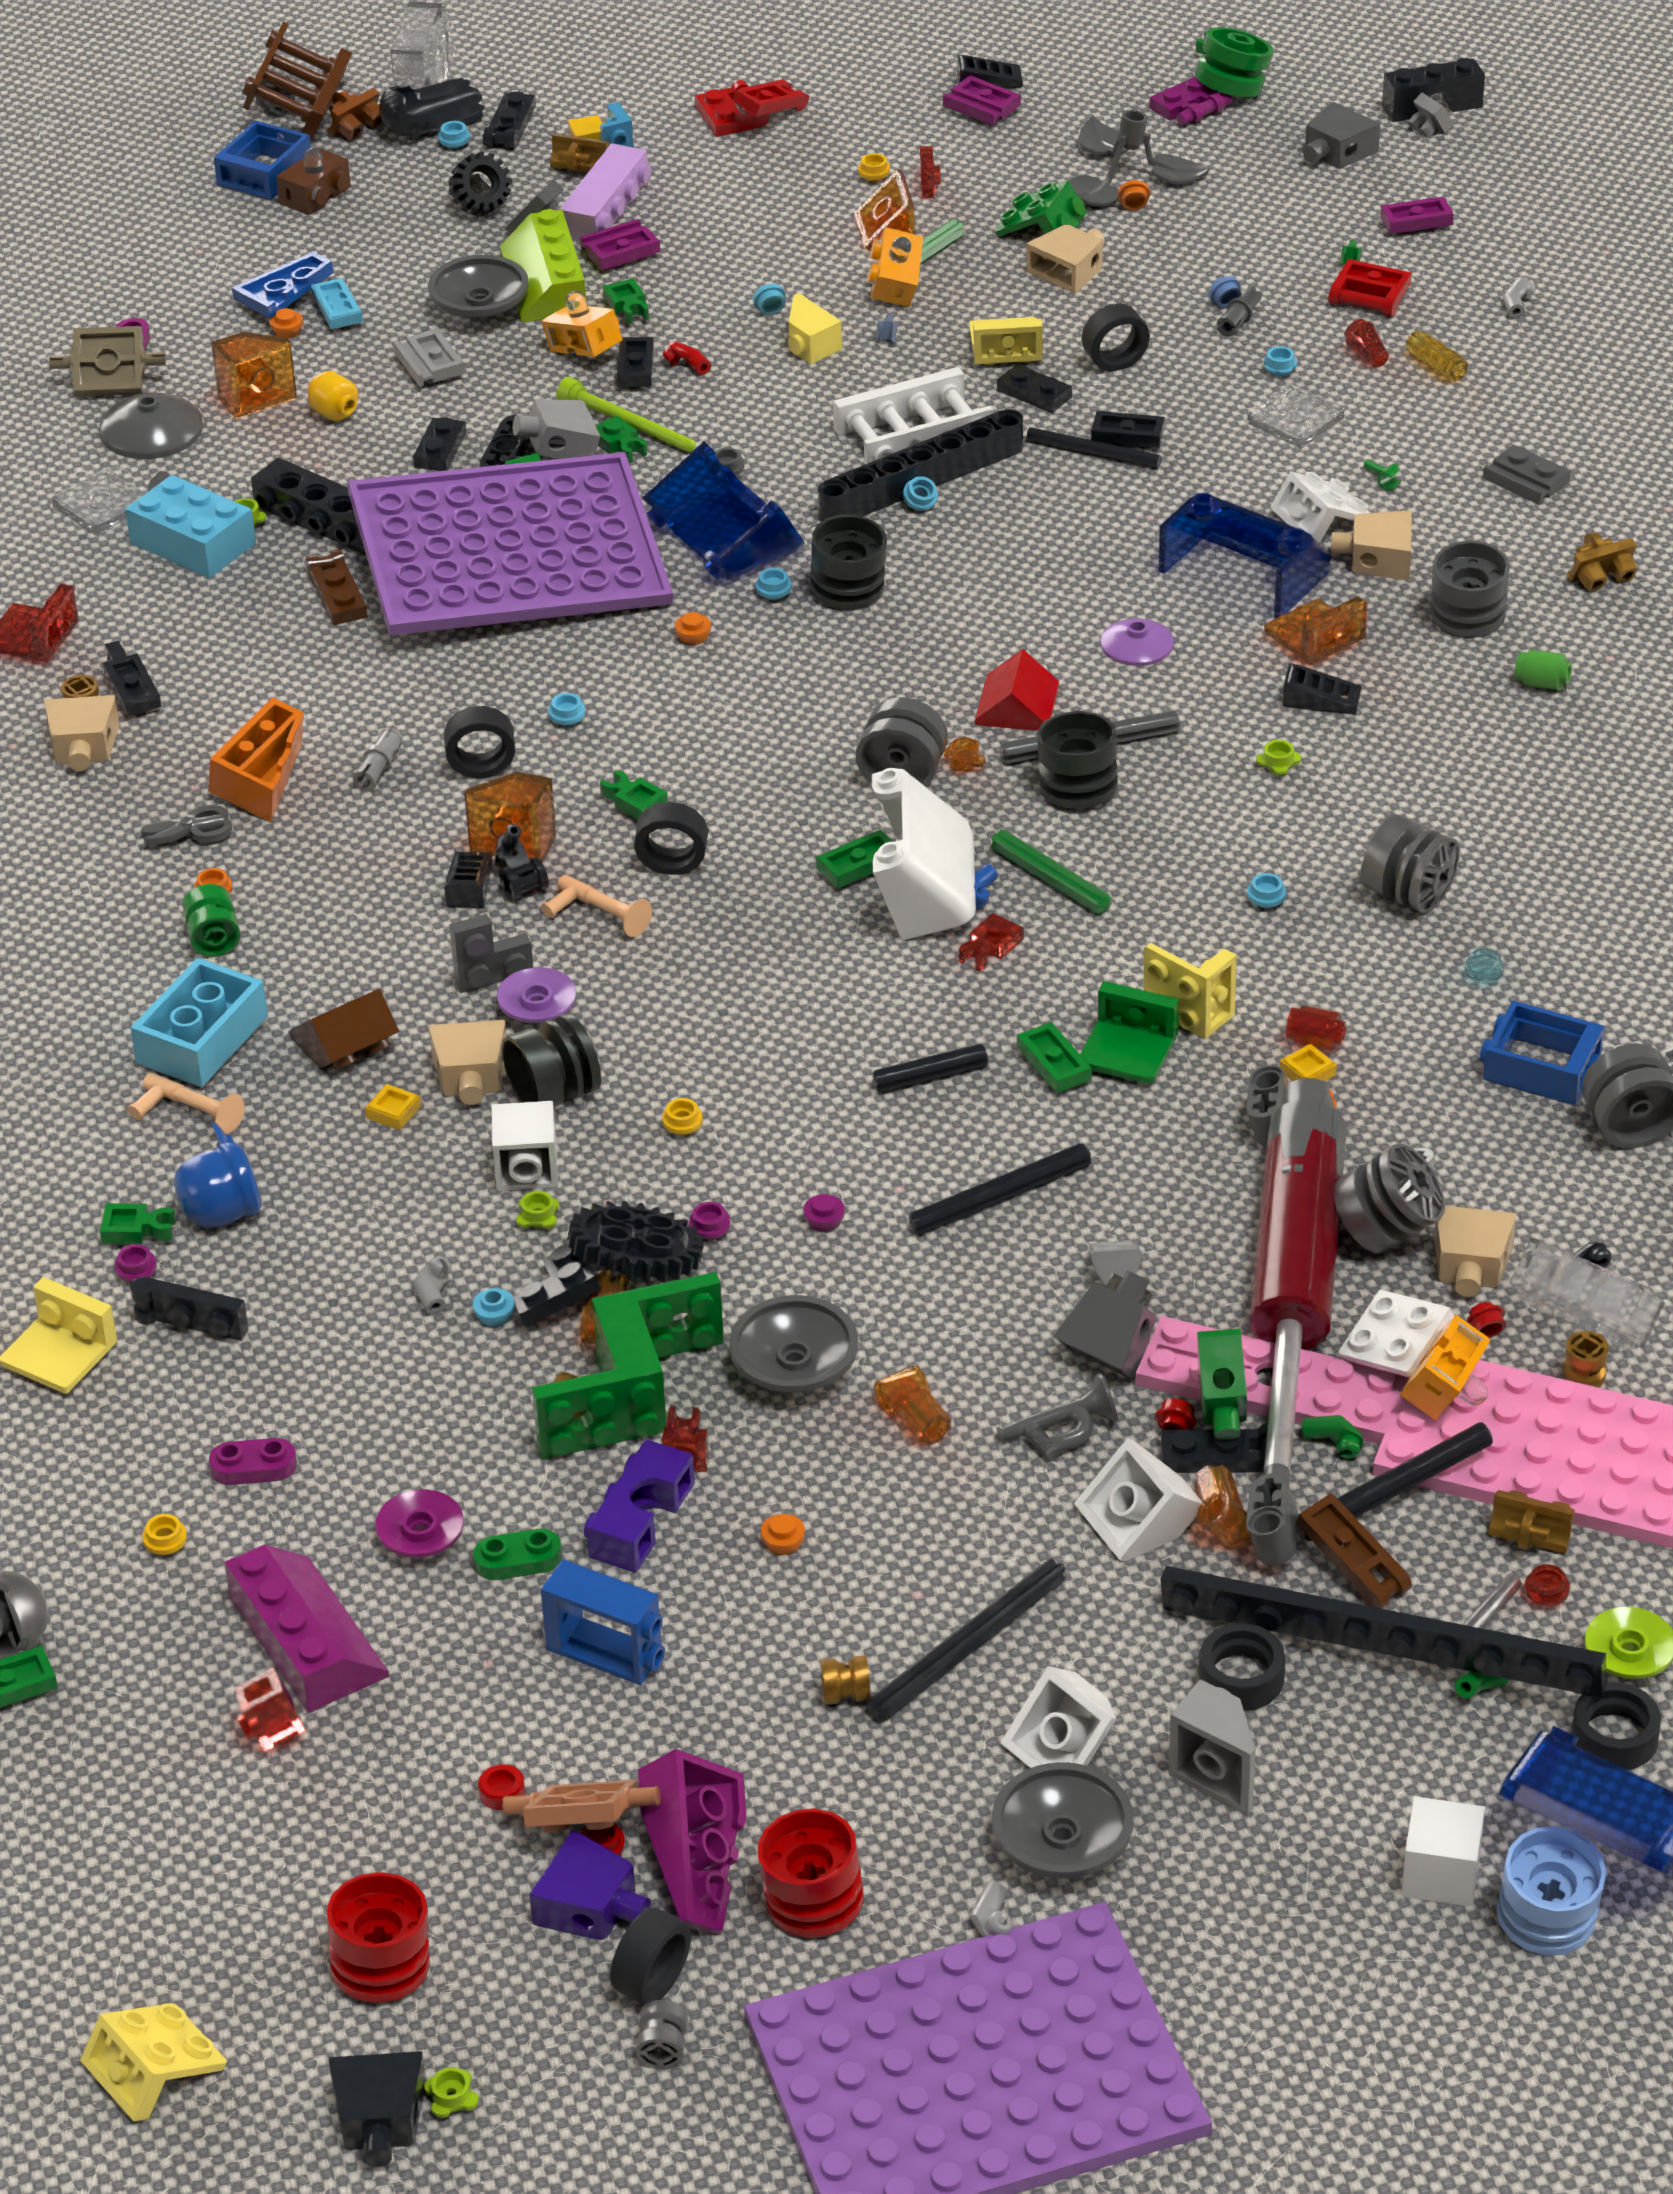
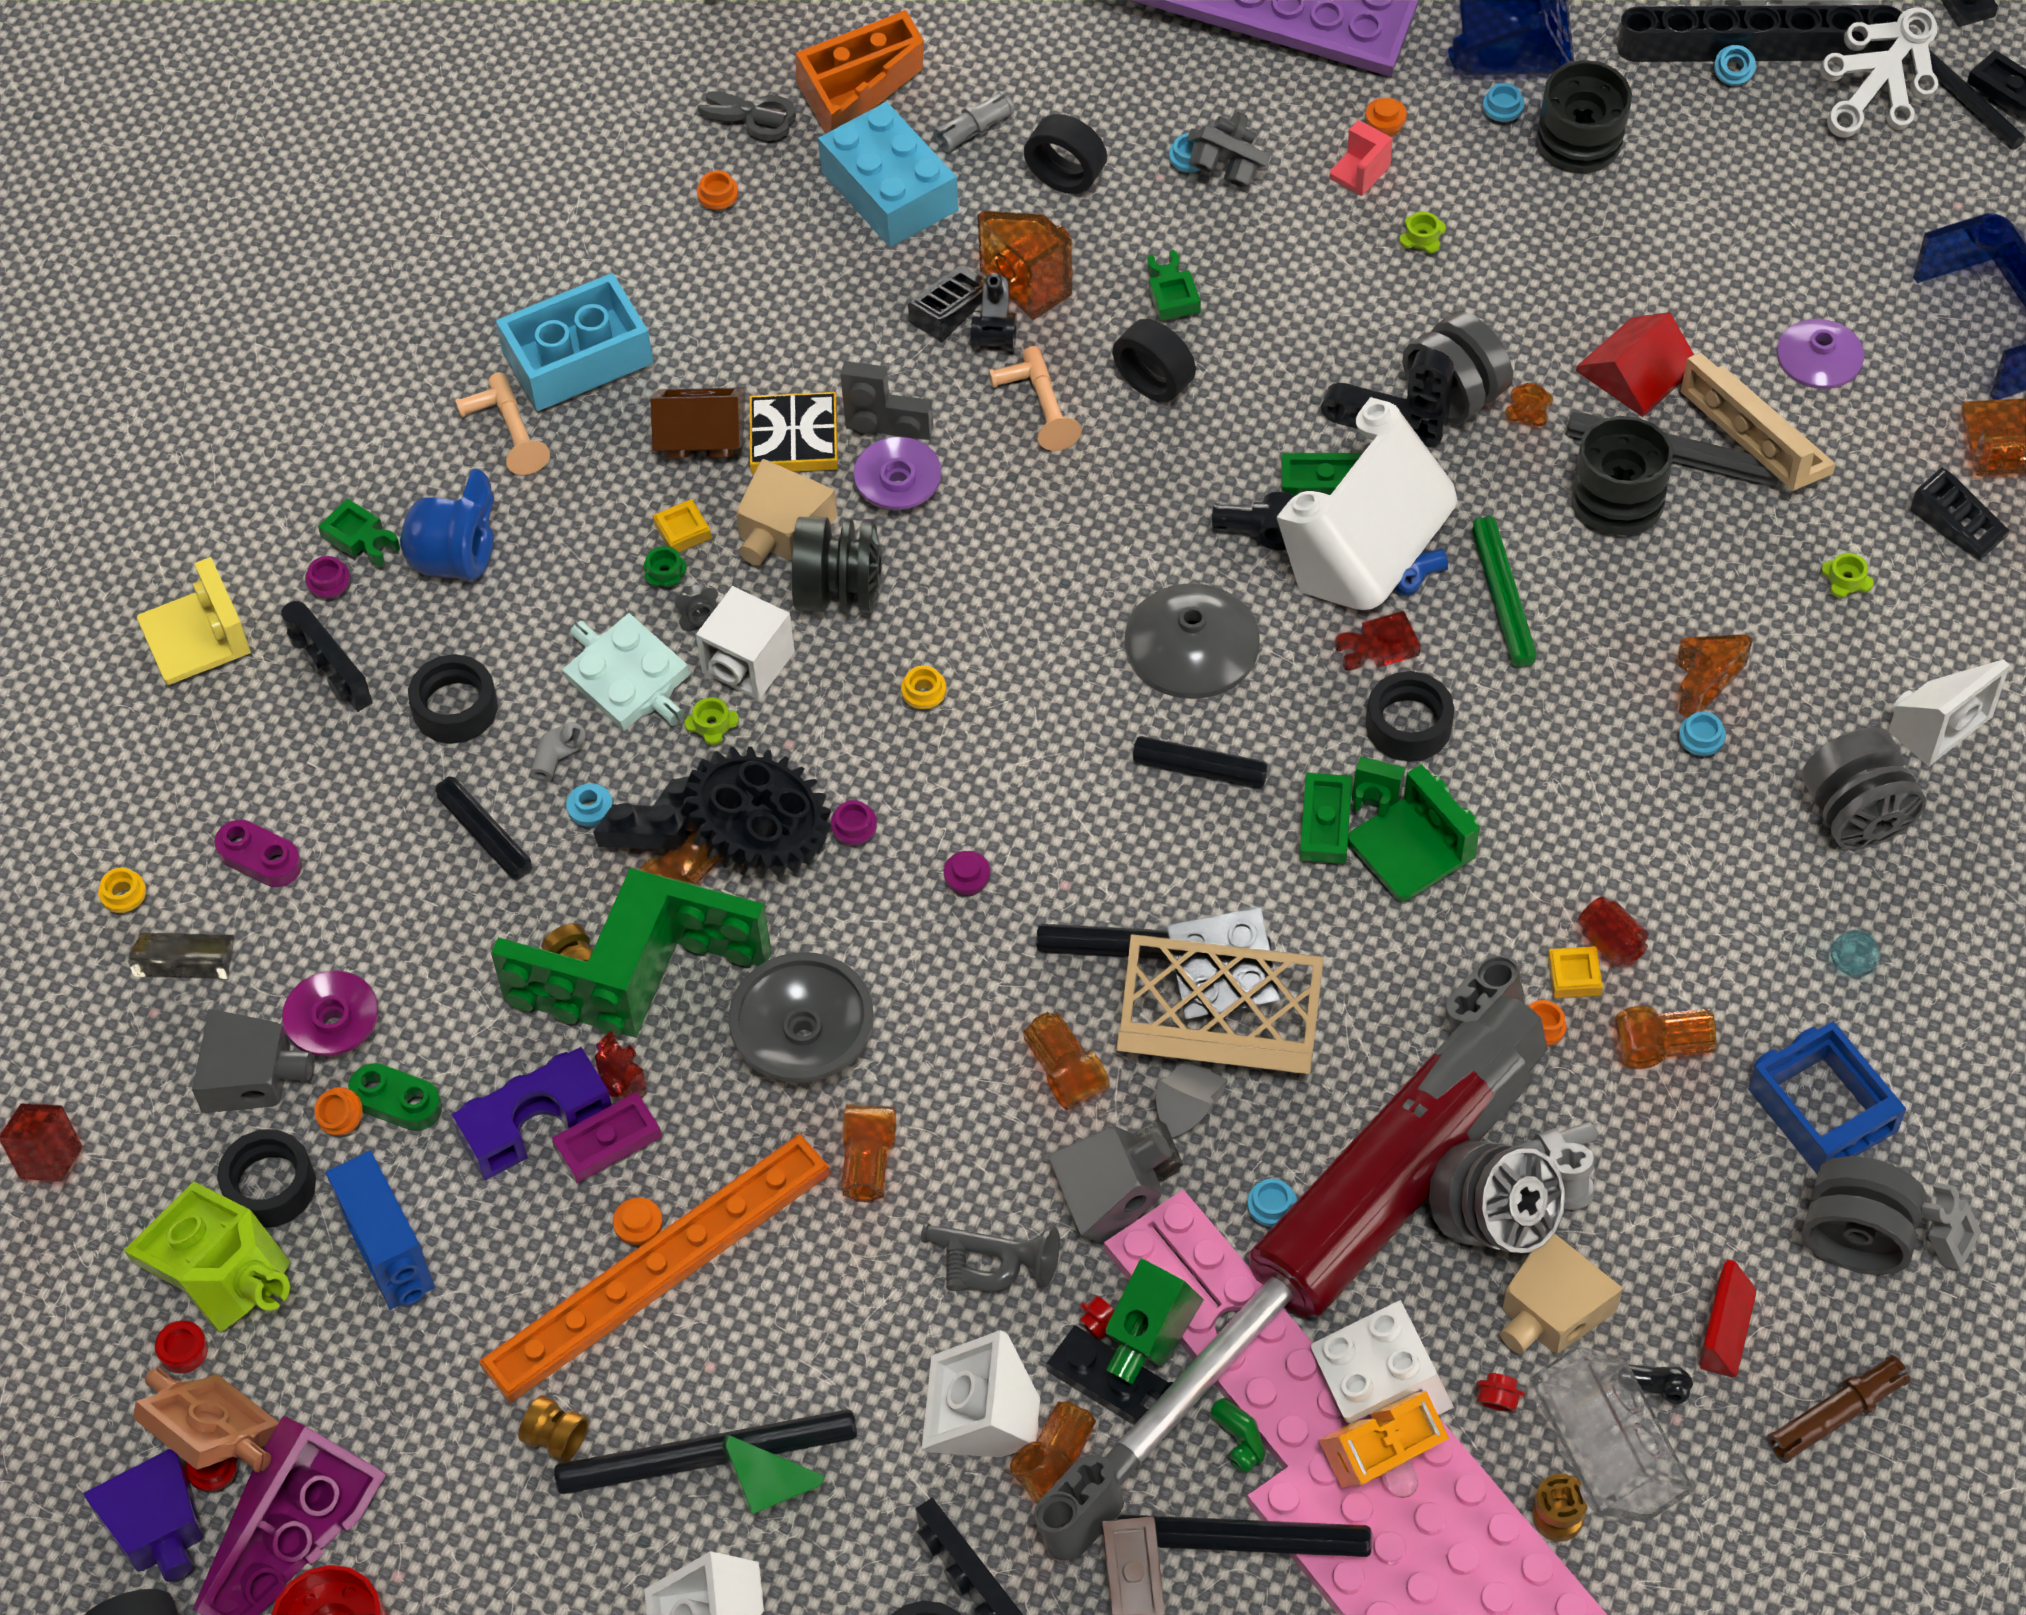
camera: 35 degrees right, 15 degrees up
green wheel [182,884,241,957] -> none
magenta slope [224,1544,389,1713] -> none
light yellow bracket [1143,943,1237,1039] -> none
none -> lime plate [123,1181,290,1333]
none -> clear smoke slope [128,933,235,979]
none -> dark grey torso [192,1009,313,1113]
none -> black tyre [217,1129,316,1227]
none -> orange plate [314,1087,363,1136]
none -> black tyre [408,654,498,744]
none -> black axle [435,776,532,880]
none -> orange tile [479,1133,831,1404]
none -> magenta plate [551,1092,662,1183]
none -> light aqua plate [562,613,691,731]
none -> green plate [643,546,687,587]
none -> dark grey plate [675,585,718,631]
none -> green slope [722,1435,825,1514]
none -> tile [750,392,838,474]
none -> medium azure brick [818,101,959,248]
none -> clear orange piece [1023,1012,1110,1110]
none -> tan fence [1117,934,1324,1074]
none -> dark grey dish [1125,583,1260,699]
none -> hinge [1167,907,1280,1019]
none -> dark grey hips [1187,112,1271,187]
none -> black pin [1212,491,1295,551]
none -> medium azure plate [1247,1178,1297,1227]
none -> black beam [1321,349,1454,447]
none -> coral panel [1330,120,1393,196]
none -> green tile [1351,756,1405,817]
none -> black tyre [1366,671,1455,761]
none -> lime plate [1399,211,1446,253]
none -> clear orange piece [1614,1006,1717,1069]
none -> clear orange slope [1676,634,1753,718]
none -> tan fence [1680,353,1836,491]
none -> red slope [1698,1259,1756,1378]
none -> white plant [1820,8,1939,138]
none -> white slope [1888,659,2010,766]

